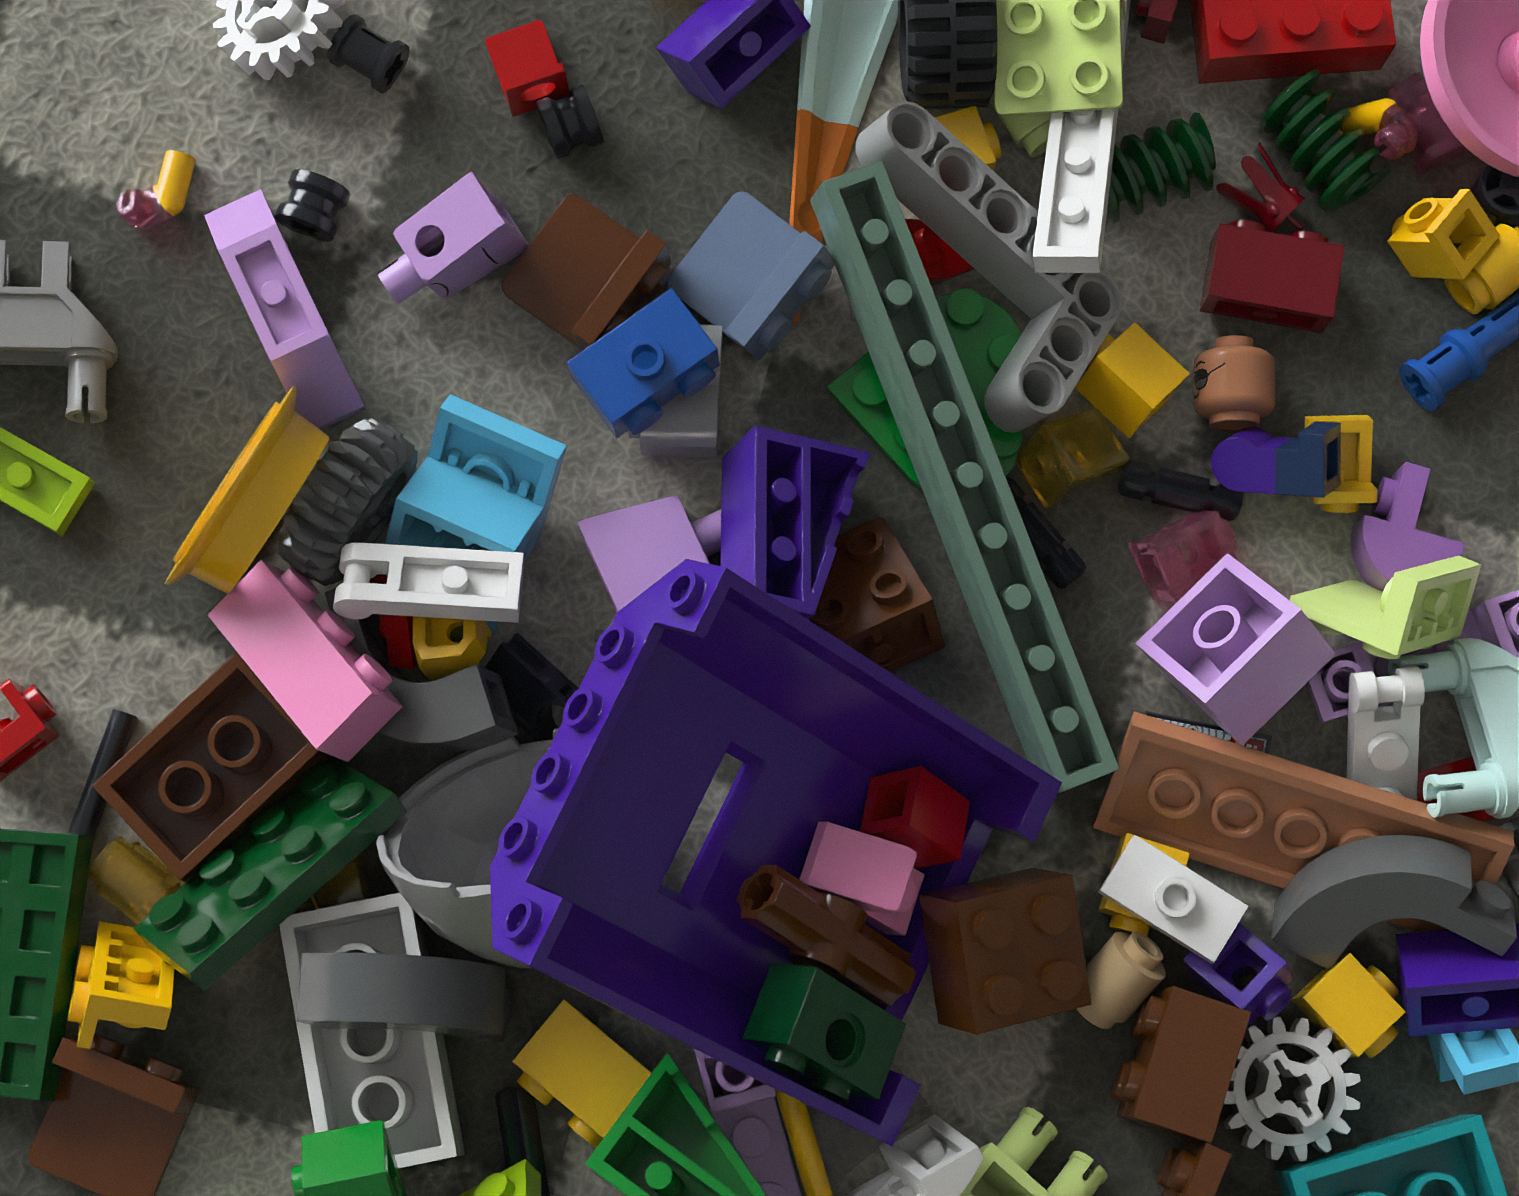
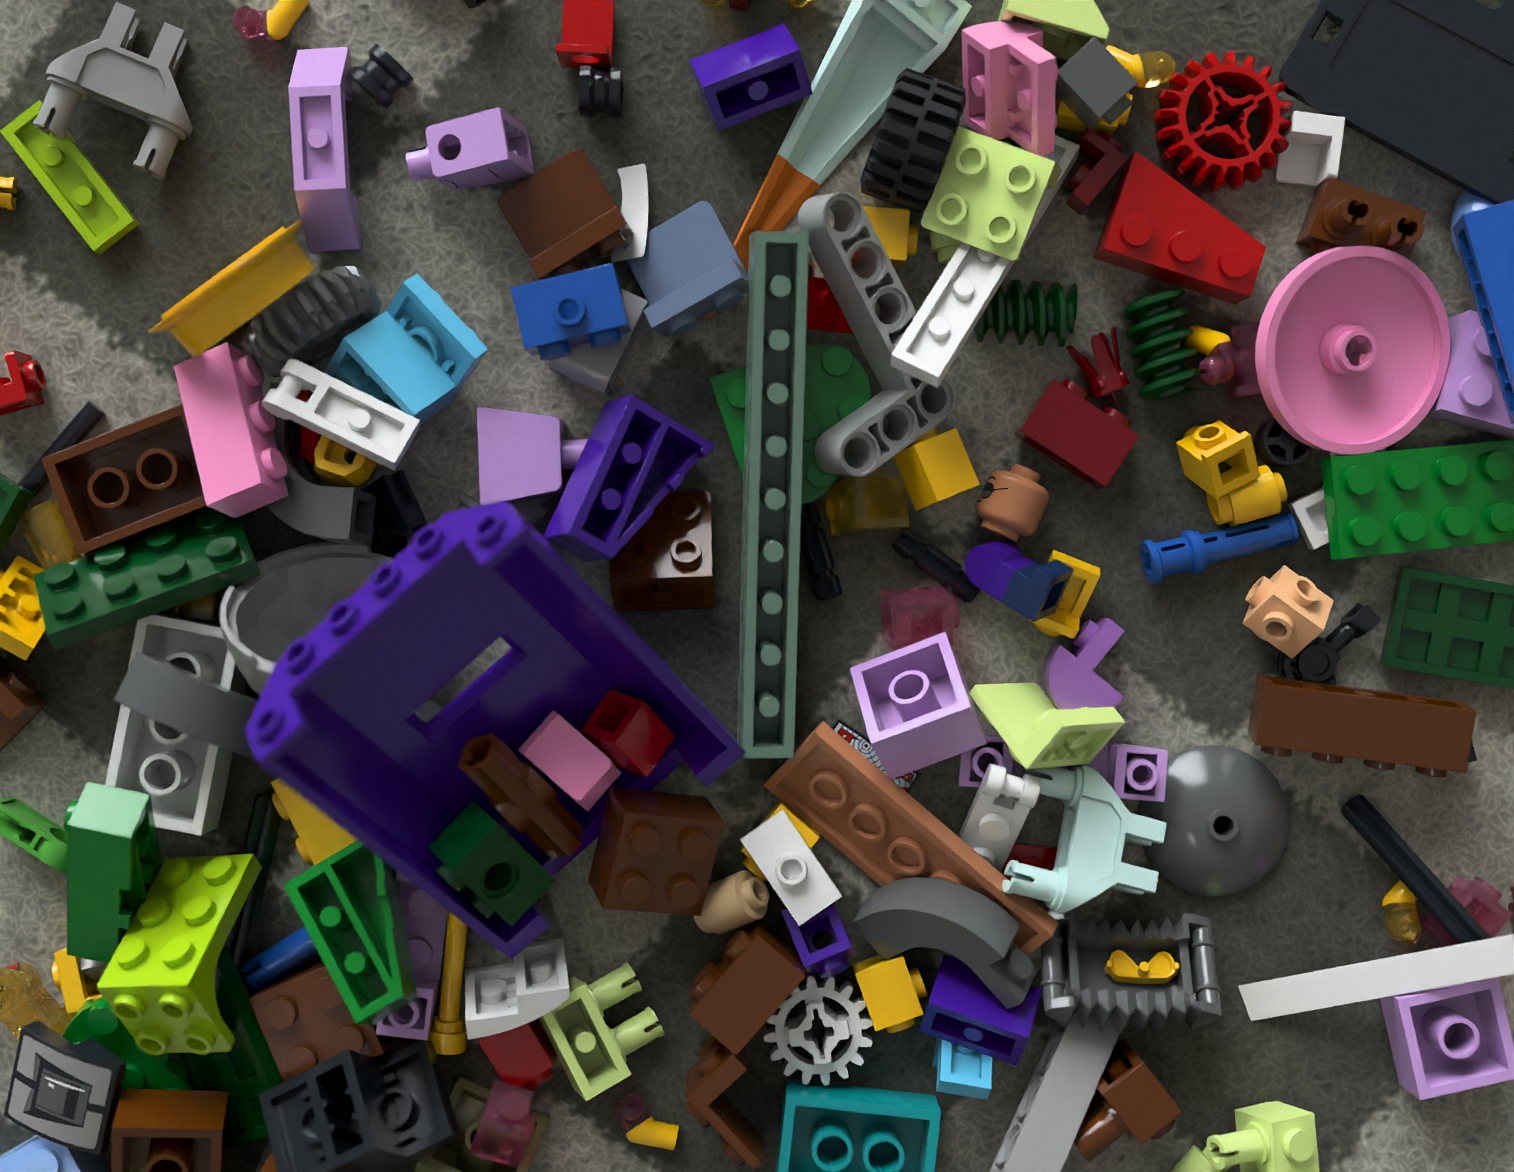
camera: 25 degrees right, 10 degrees up
none -> white sticker [611,164,649,262]

